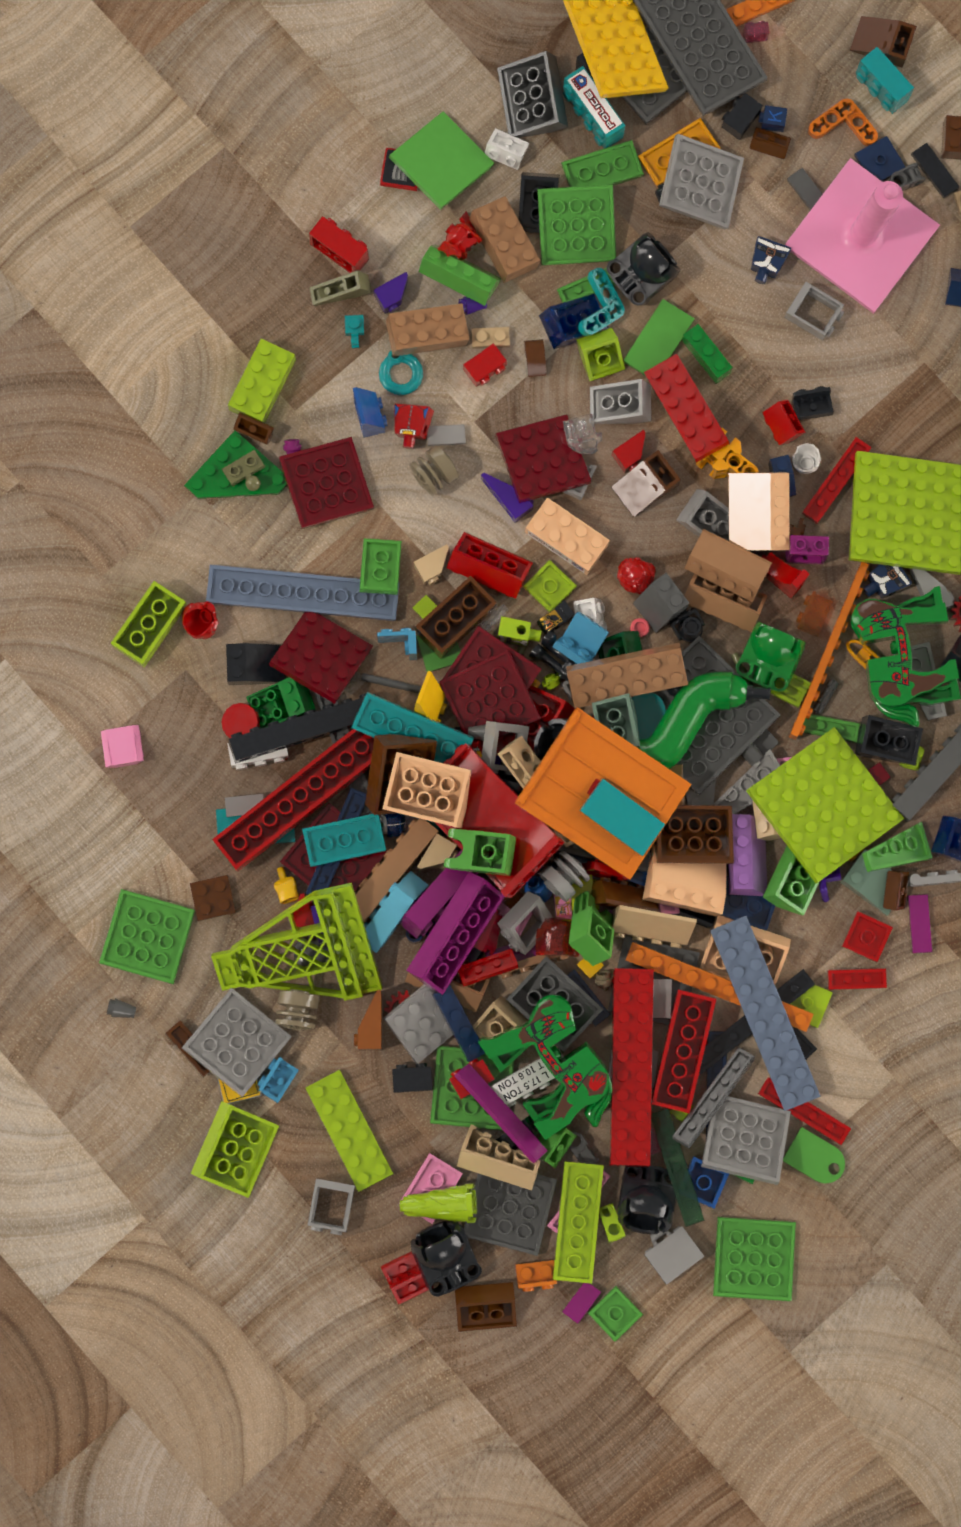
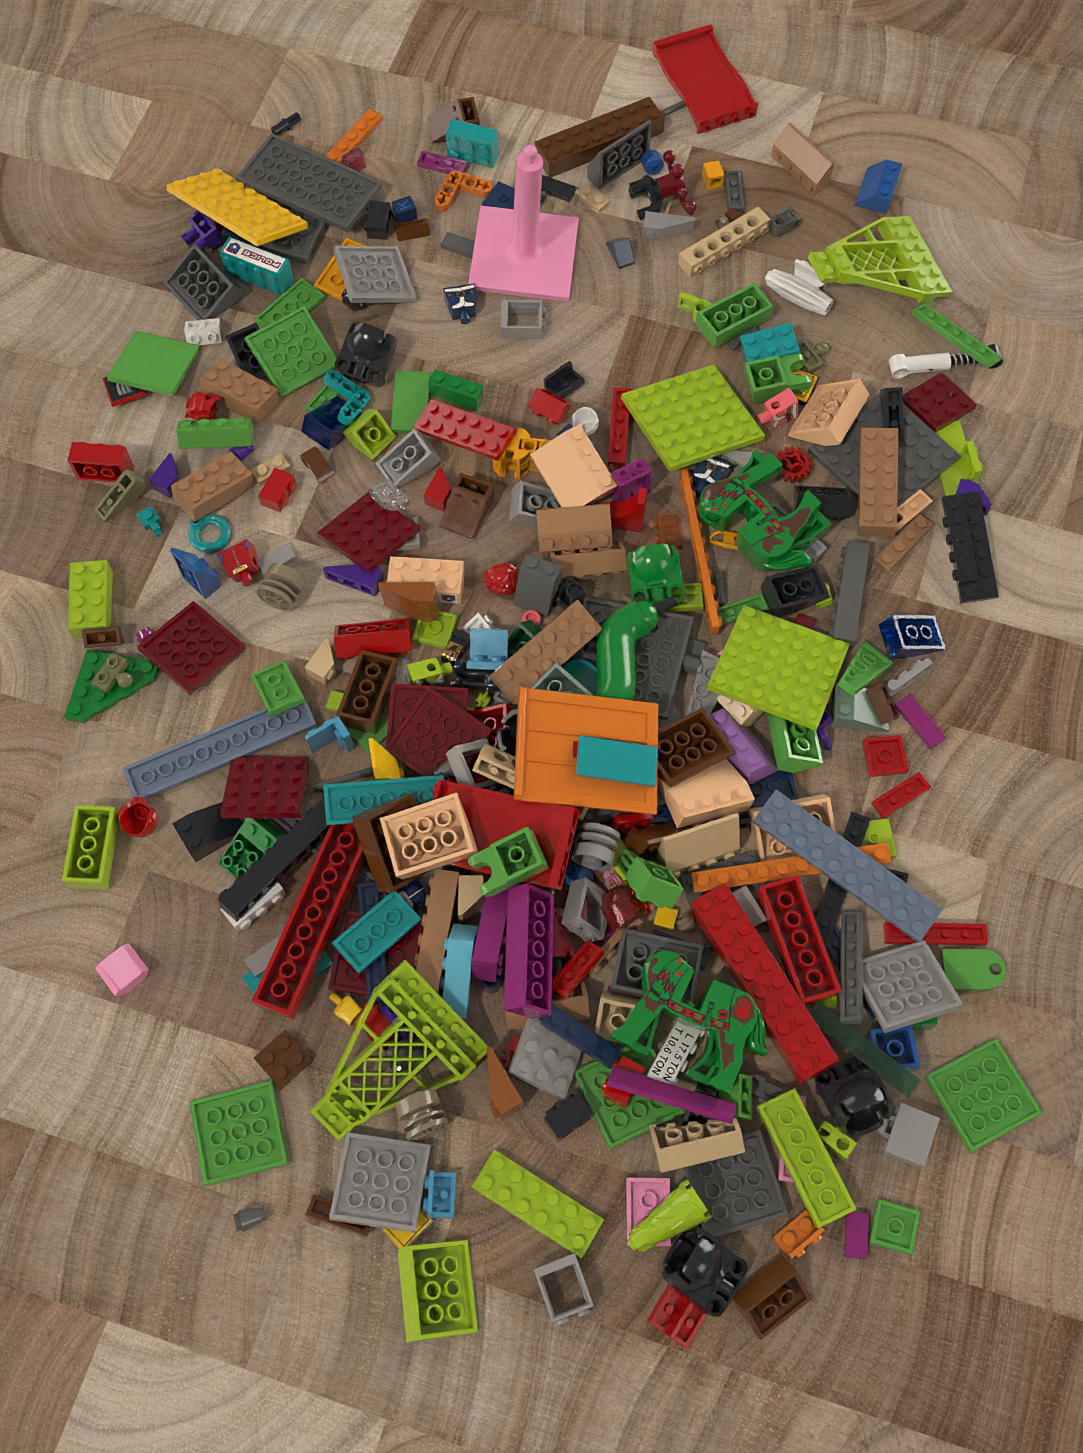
camera: 25 degrees left, 15 degrees down
red tile [221,703,260,738] -> none
none -> dark purple brick [181,210,223,250]
none -> dark orange slope [378,582,440,622]
none -> magenta tile [417,151,468,174]

